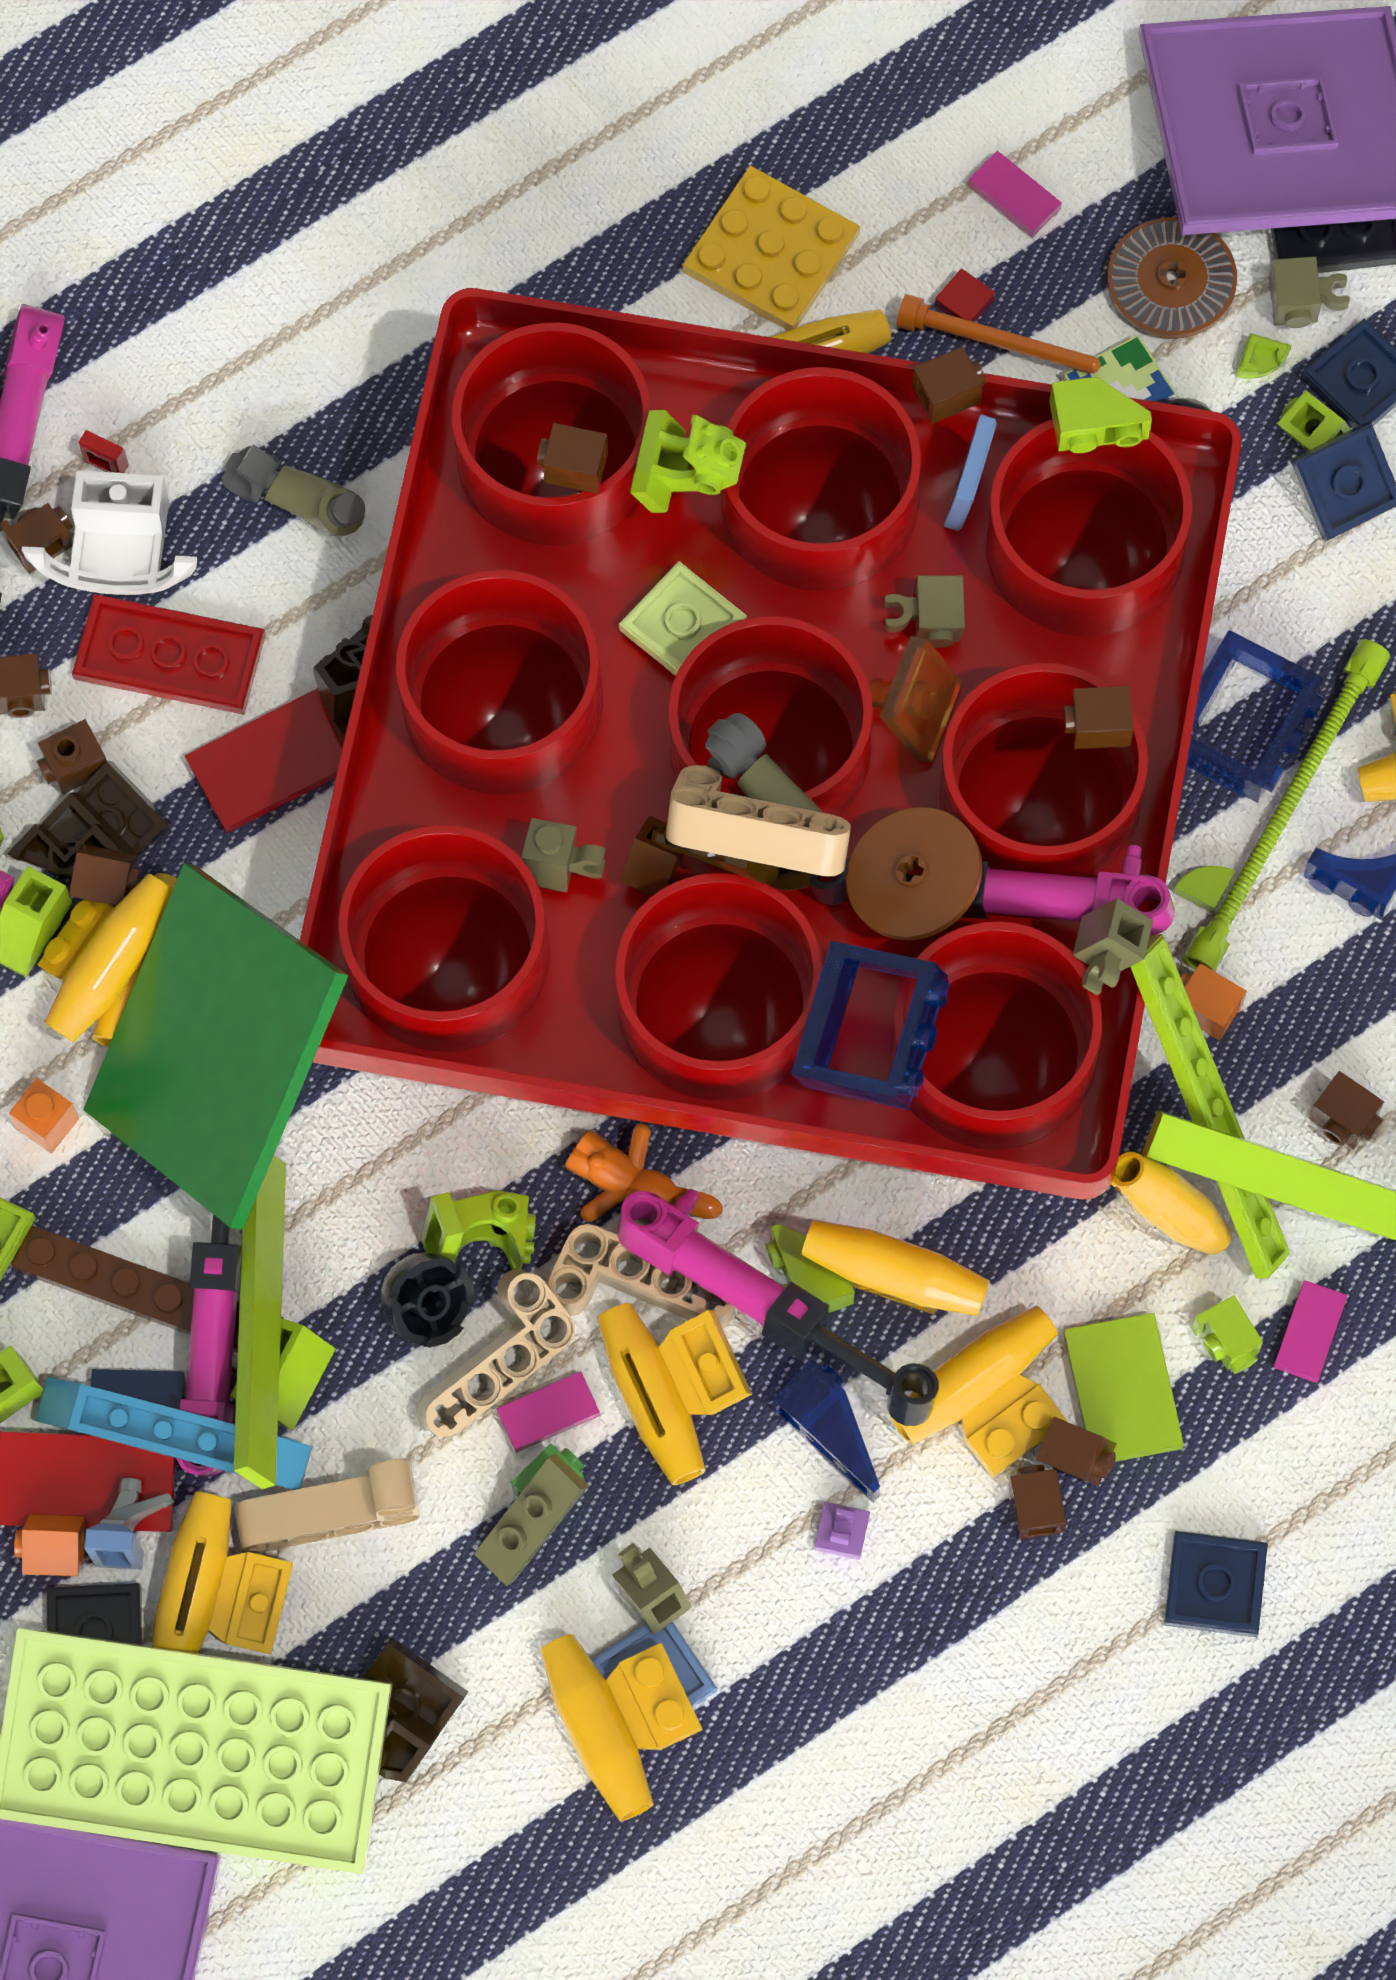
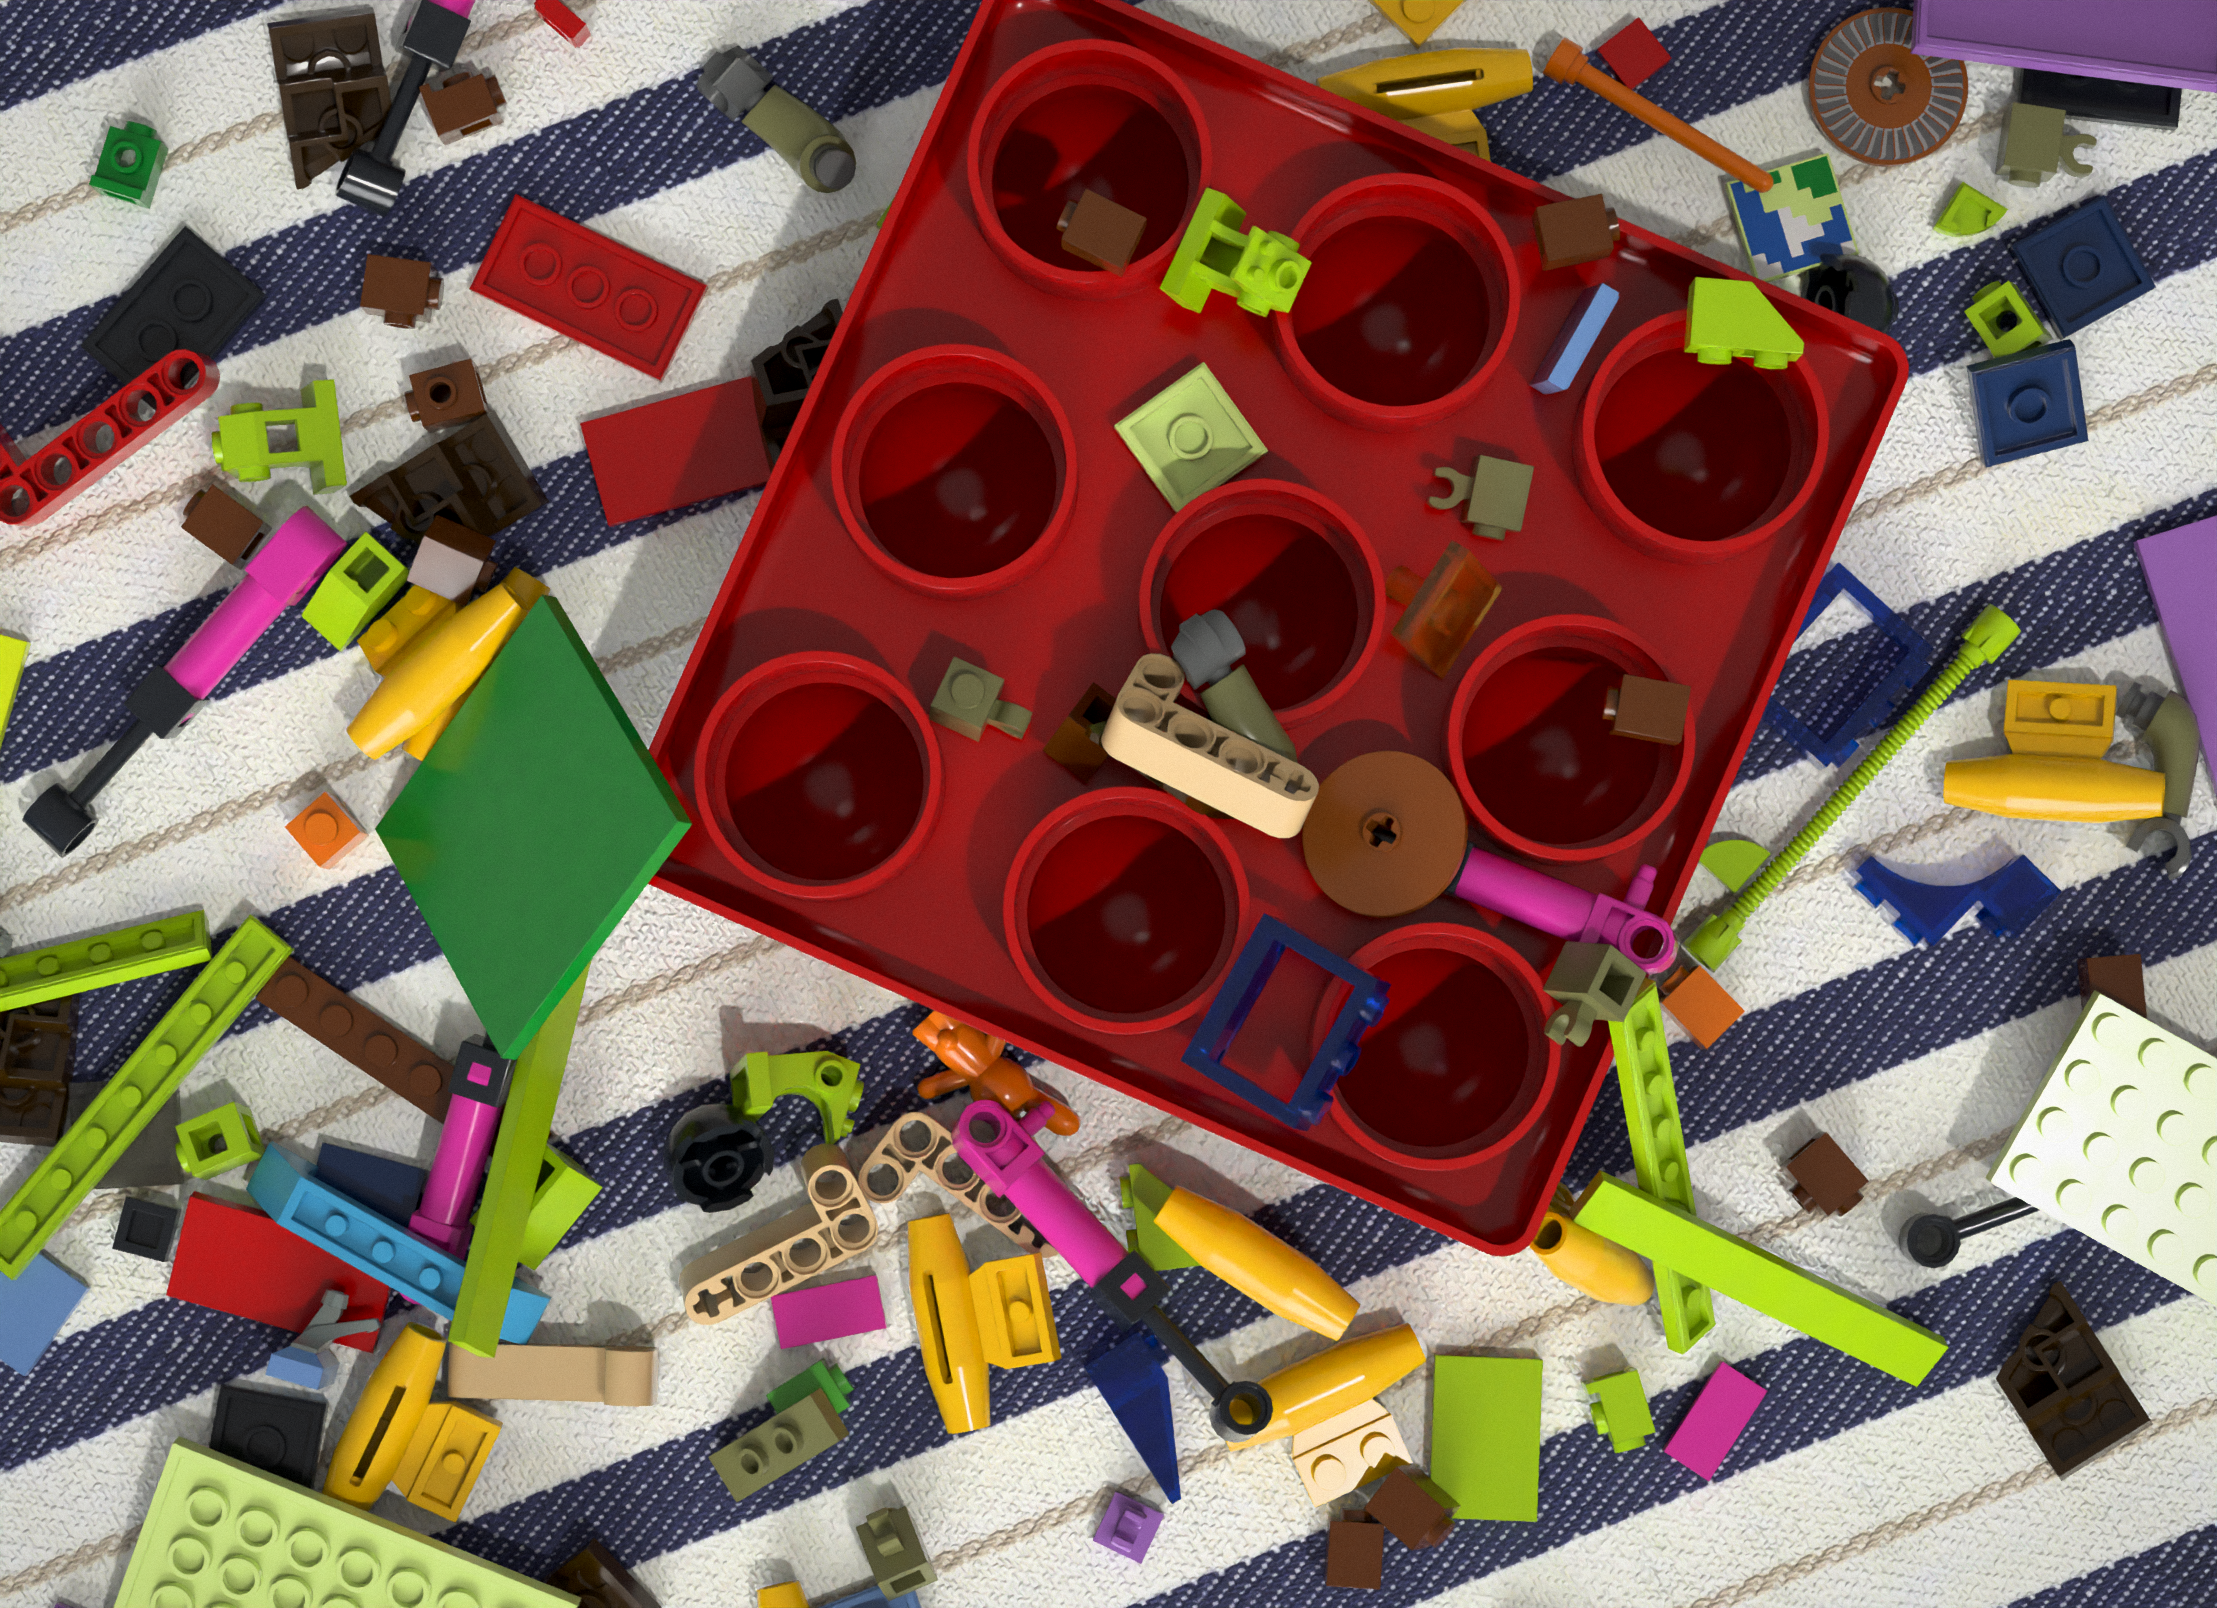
camera: 10 degrees right, 15 degrees up
orange brick [14,1514,85,1577] -> none
white piece [22,470,197,595] -> none

